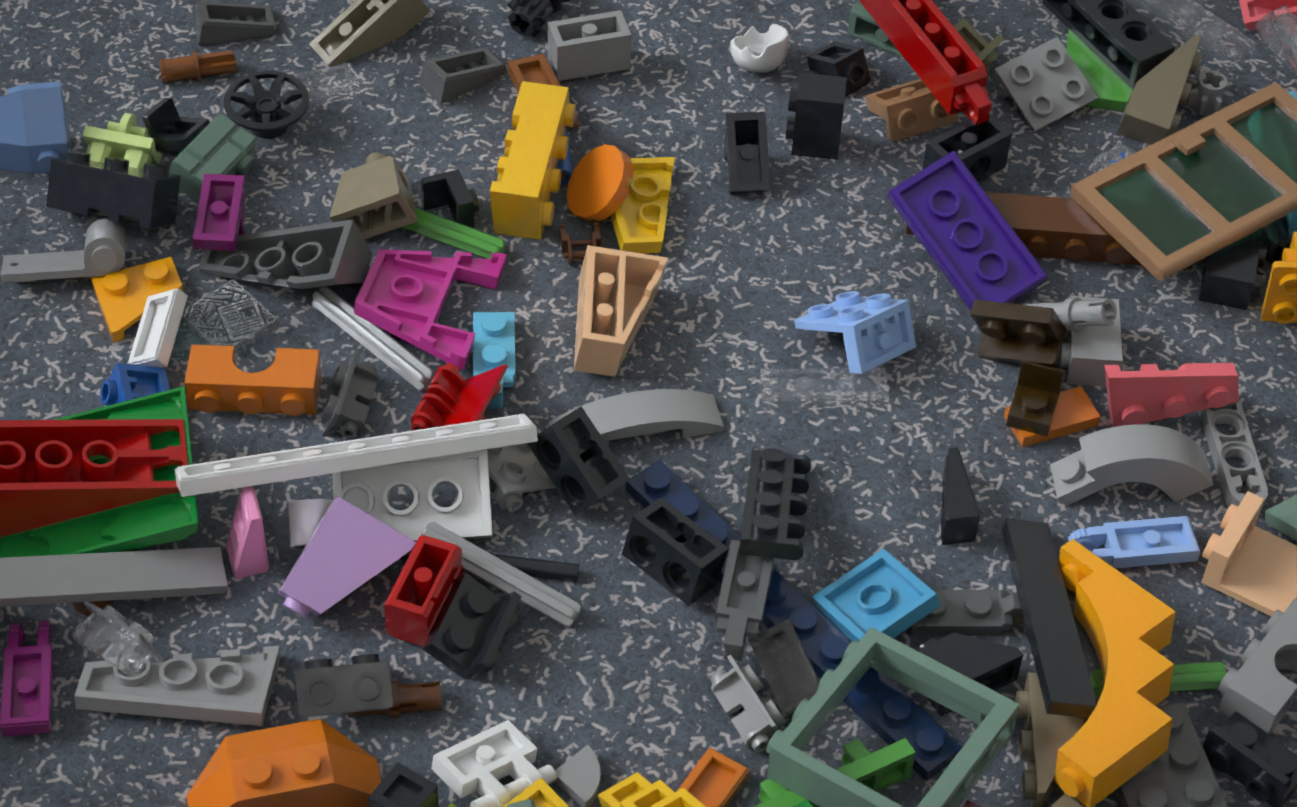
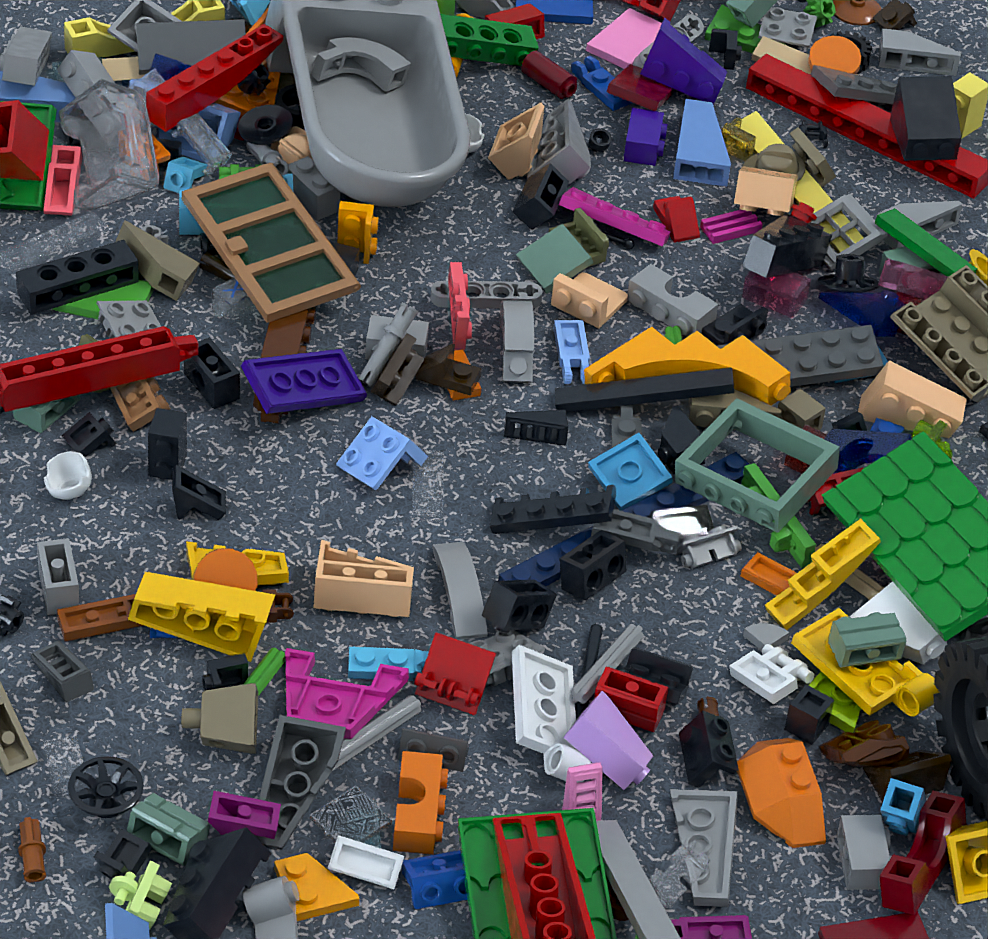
camera: 90 degrees left, 5 degrees down
white tile [175,414,538,497] -> none

